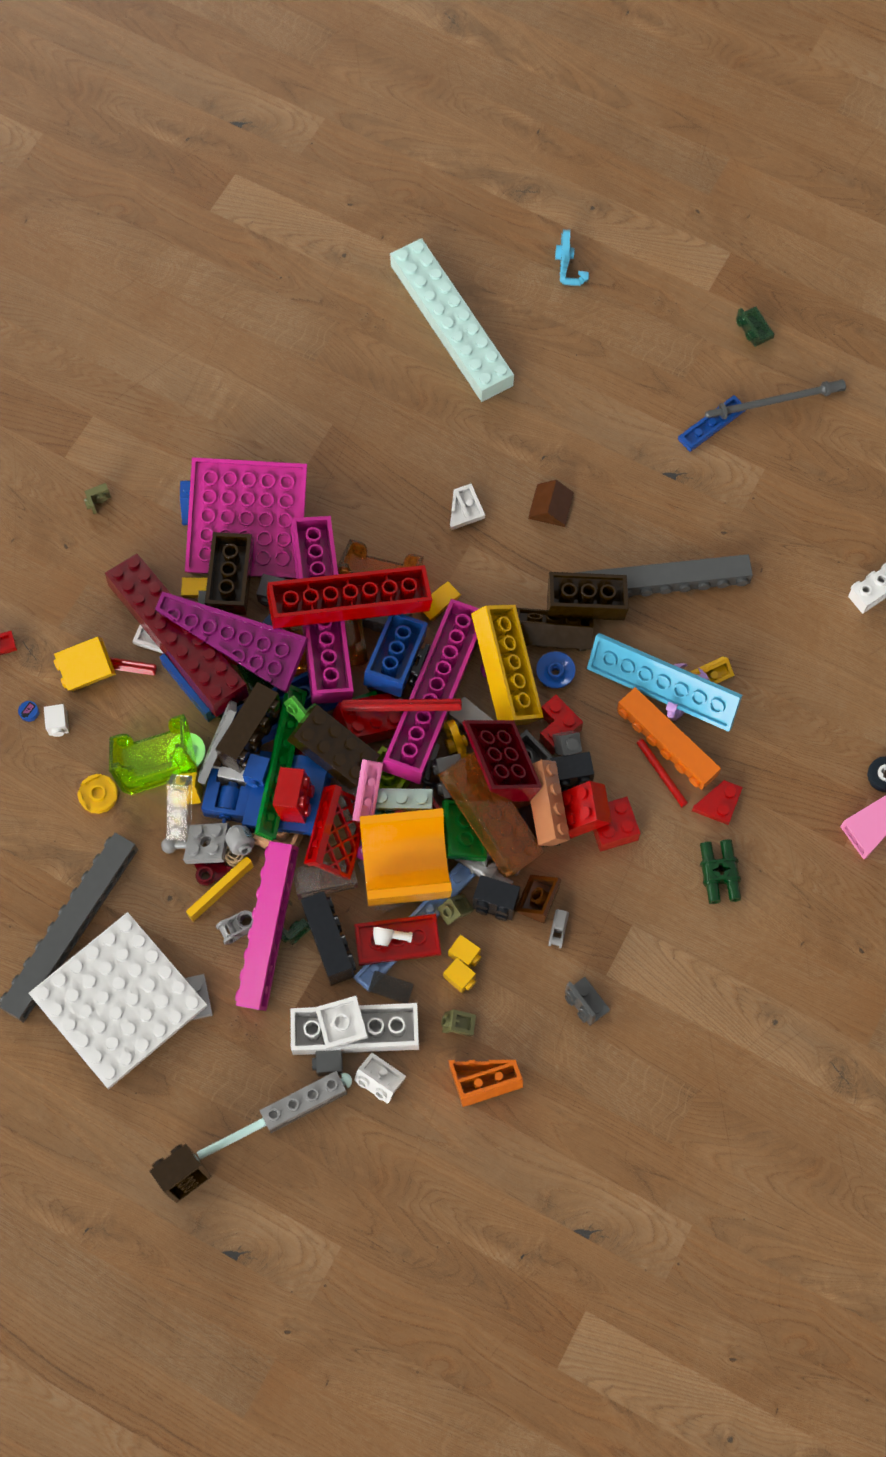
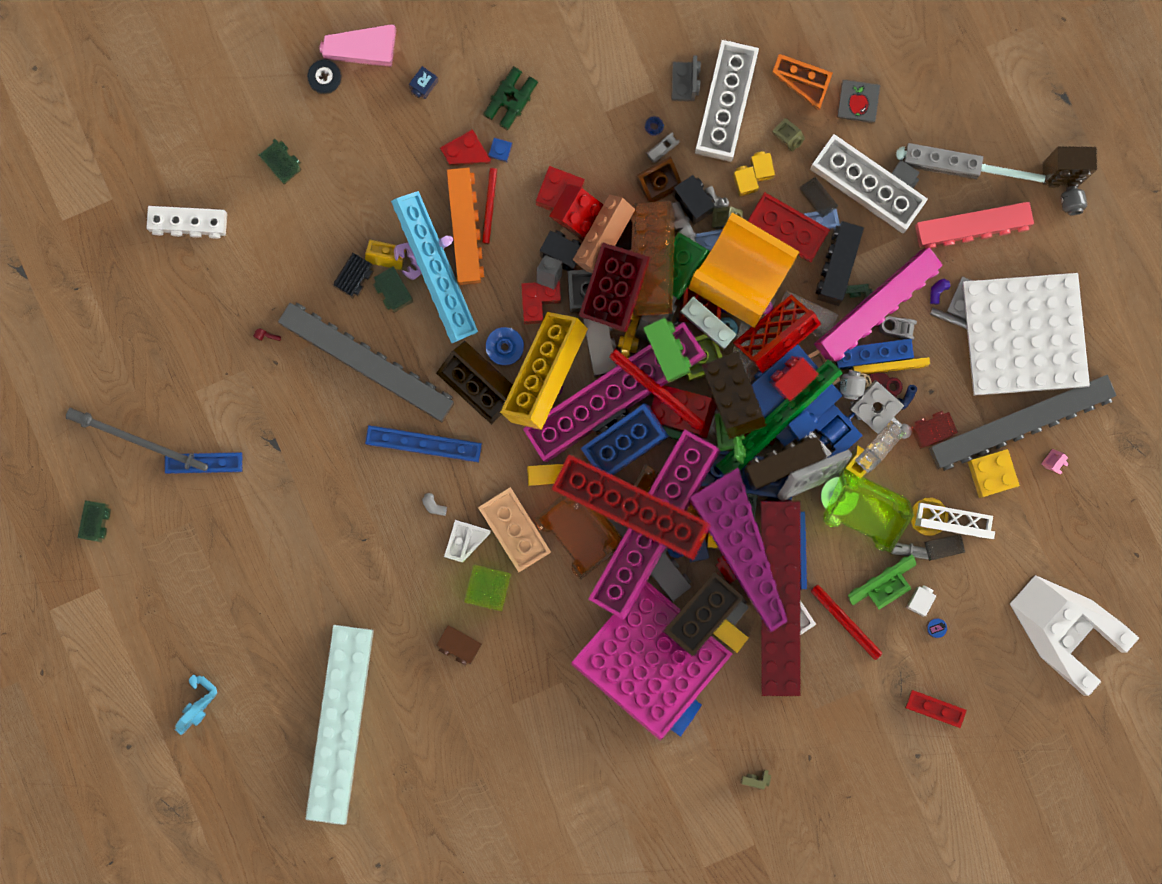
camera: 150 degrees left, 15 degrees up
yellow brick [54,637,116,692] -> none
white plate [315,996,368,1049] -> none
bright pink tile [352,759,383,821] -> none
white bracket [354,1052,406,1103] -> none
white bar [373,927,412,946] -> none
reddish brown slope [528,480,574,527] -> none
dark brown slope [547,572,629,621] -> none
none -> dark red hand [253,328,281,341]
none -> clear green bracket [259,139,301,185]
none -> black brick [332,252,374,298]
none -> blue tile [365,425,482,463]
none -> clear green brick [373,266,414,313]
none -> dark blue brick [409,66,438,99]
none -> light grey arm [422,493,447,516]
none -> reddish brown brick [437,625,482,666]
none -> clear neon green brick [464,565,512,612]
none -> light nougat plate [478,487,551,573]
none -> blue plate [489,138,512,162]
none -> bright green brick [644,318,692,382]
none -> clear blue plate [645,116,664,136]
none -> white brick [695,40,759,162]
none -> light grey arm [704,186,729,208]
none -> blue brick [834,339,914,370]
none -> dark grey tile [837,80,880,123]
none -> bright green bracket [848,555,916,610]
none -> light grey axle [891,542,930,559]
none -> dark blue arm [897,385,917,410]
none -> clear red brick [911,411,958,449]
none -> coral brick [915,202,1034,249]
none -> white fence [915,503,995,539]
none -> clear smoke tile [924,534,965,561]
none -> dark purple arm [930,279,951,305]
none -> flat silver bar [930,308,967,329]
none -> yellow brick [968,449,1020,498]
none -> bright pink tile [1041,449,1068,474]
none -> dark grey head [1061,186,1087,216]

